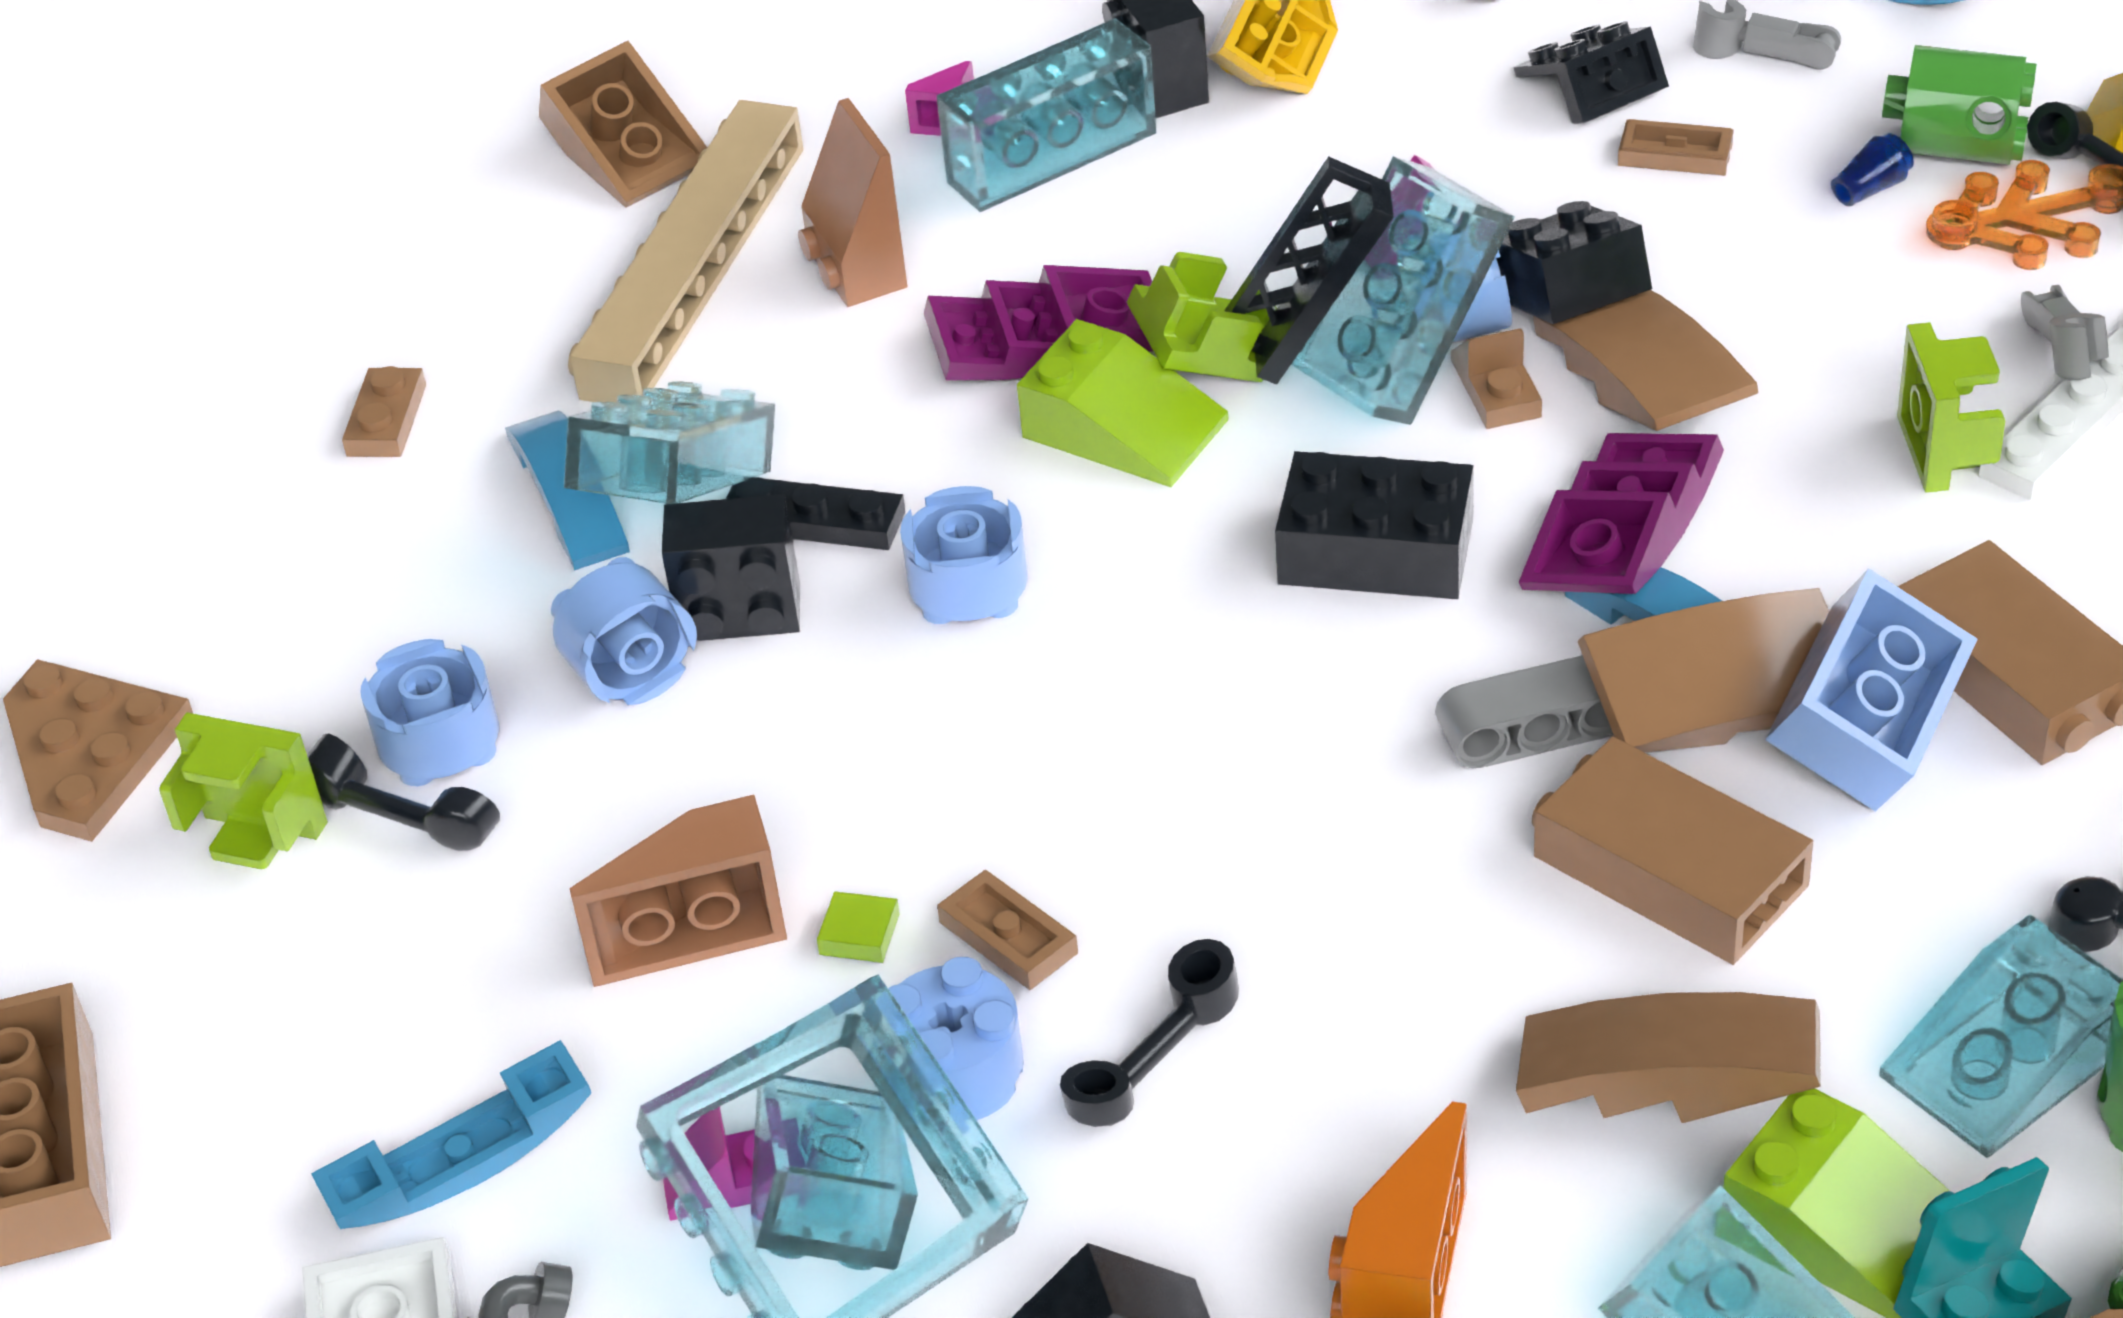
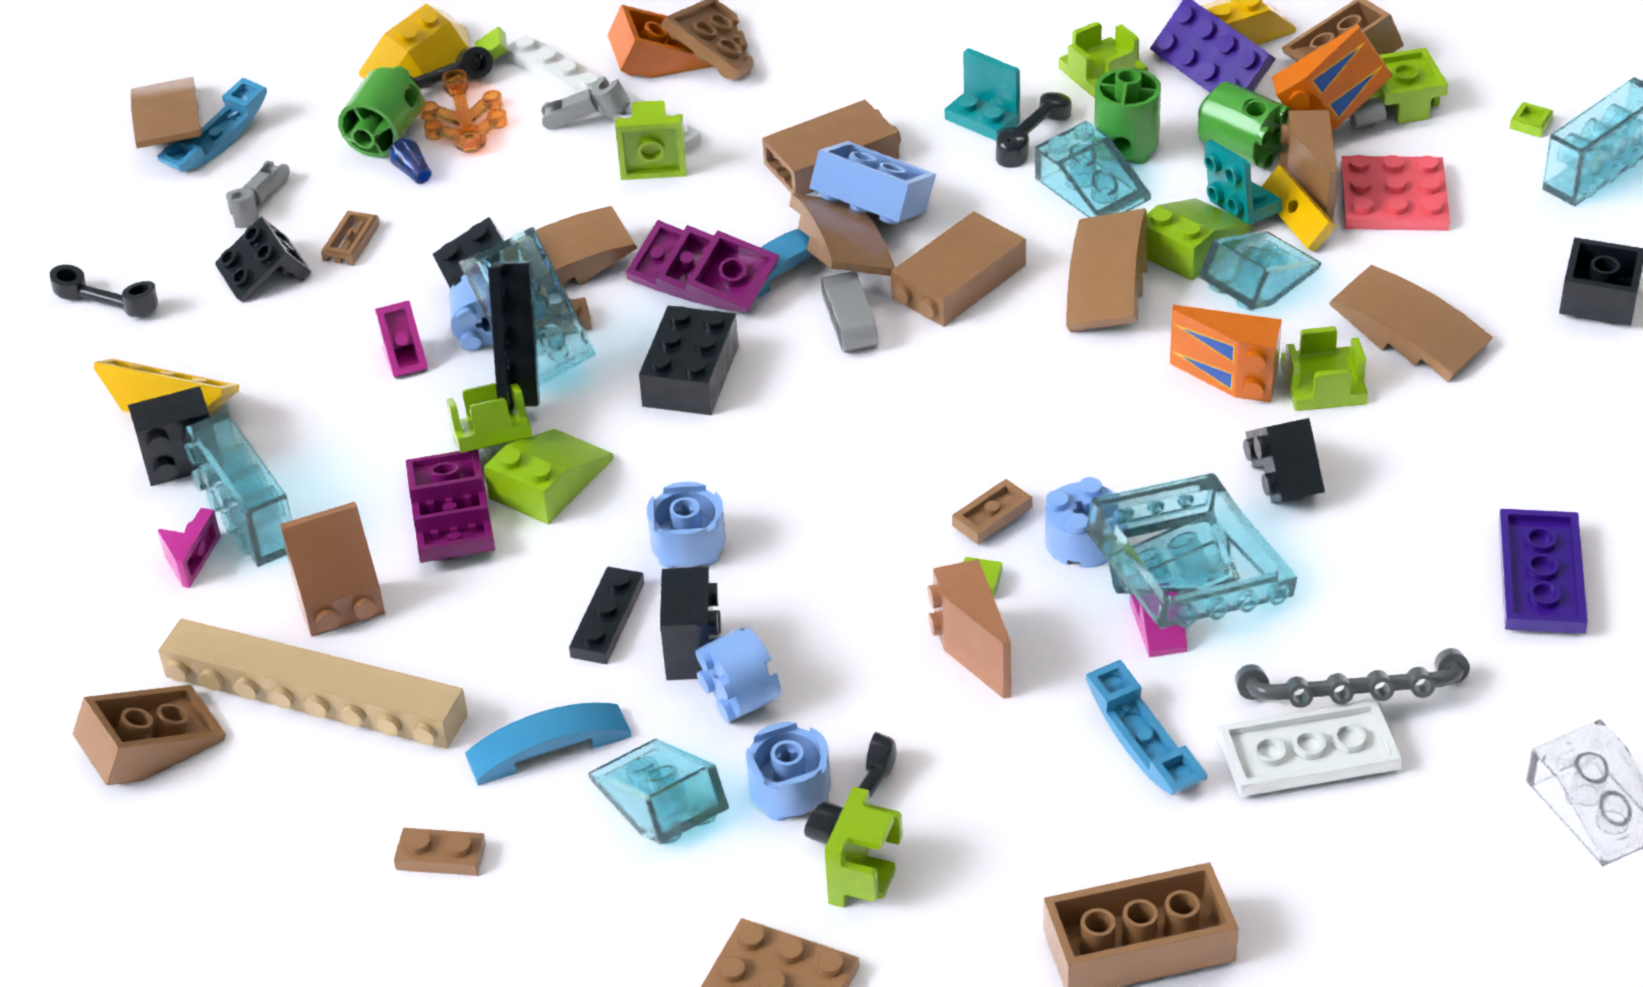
camera: 90 degrees left, 0 degrees up
clear light blue brick [564,381,776,505] -> none
black piece [1059,939,1239,1127] -> none
none -> clear light blue slope [588,738,729,845]

